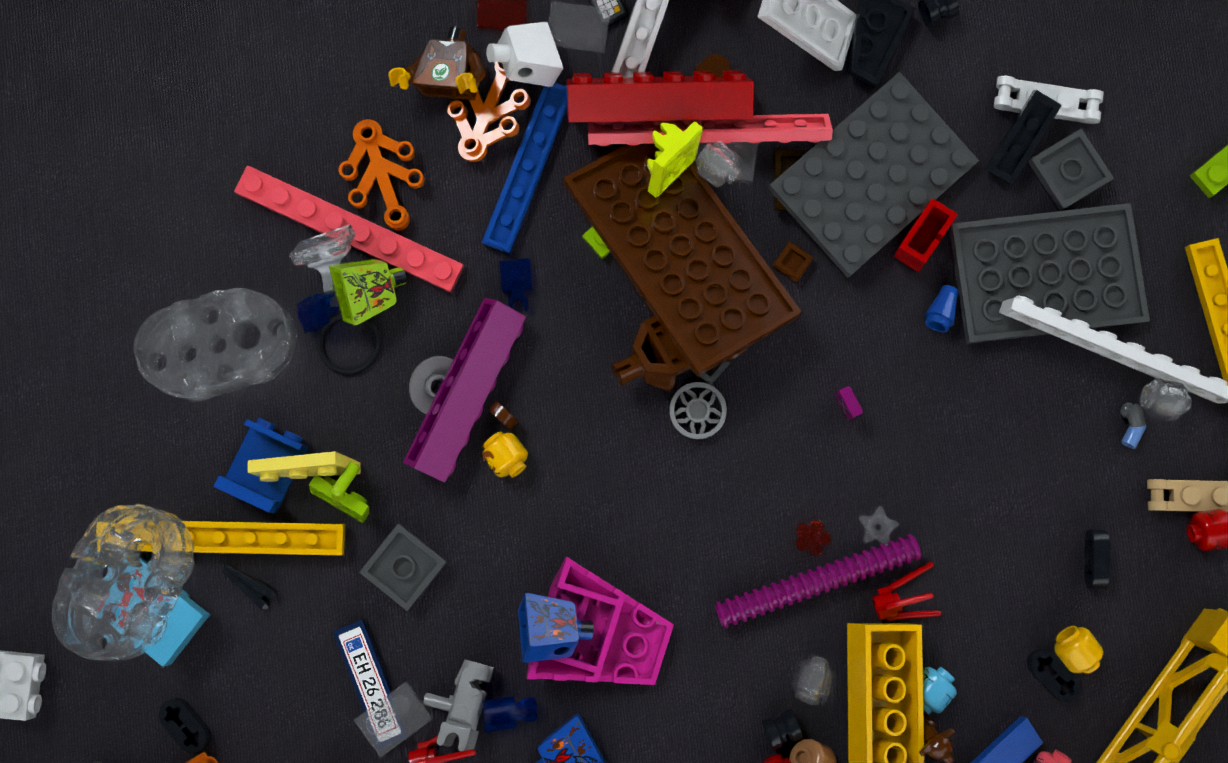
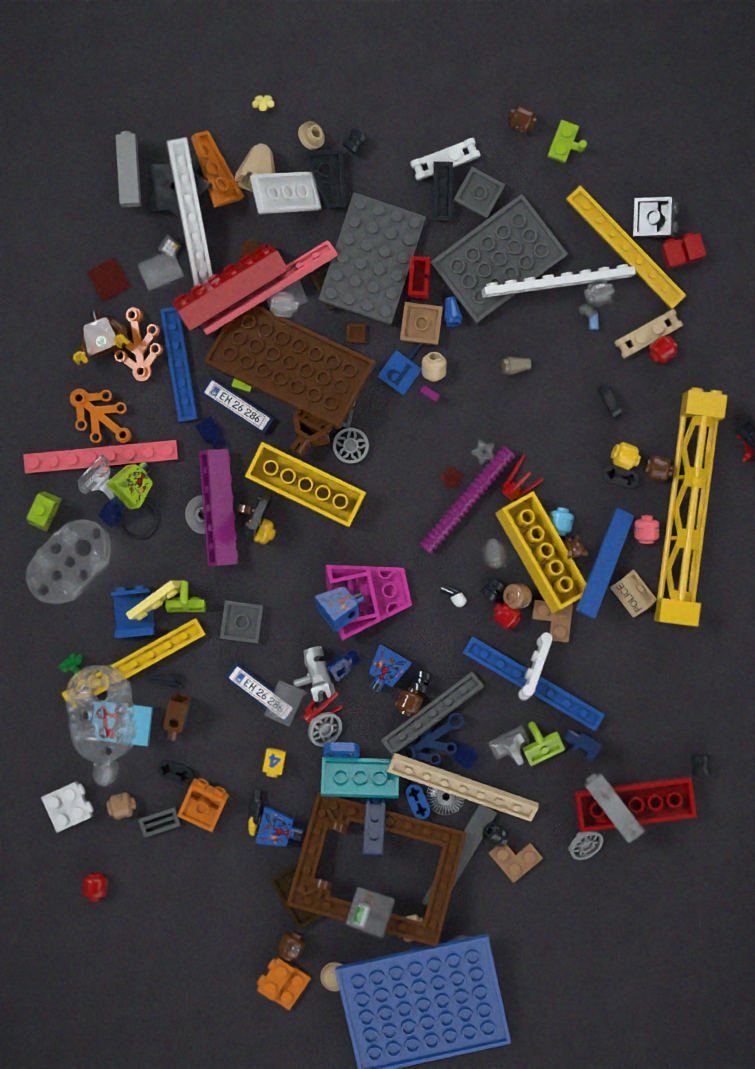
camera: 30 degrees left, 5 degrees up
white torso [486,22,563,87] -> none
neon yellow piece [647,121,703,198] -> none
none -> lime torso [26,491,62,532]
none -> green plant [59,653,83,675]
none -> clear head [92,756,119,786]
none -> medium nougat head [107,792,136,820]
none -> reddish brown torso [163,693,193,741]
none -> tile [200,377,274,434]
none -> black plate [244,489,273,543]
none -> yellow brick [245,442,366,528]
none -> blue piece [377,343,422,395]
none -> medium nougat plate [400,302,443,346]
none -> tan head [422,352,447,382]
none -> arm [440,584,466,607]
none -> dark tan cone [502,356,531,375]
none -> reddish brown head [507,105,537,134]
none -> reddish brown head [644,455,674,482]

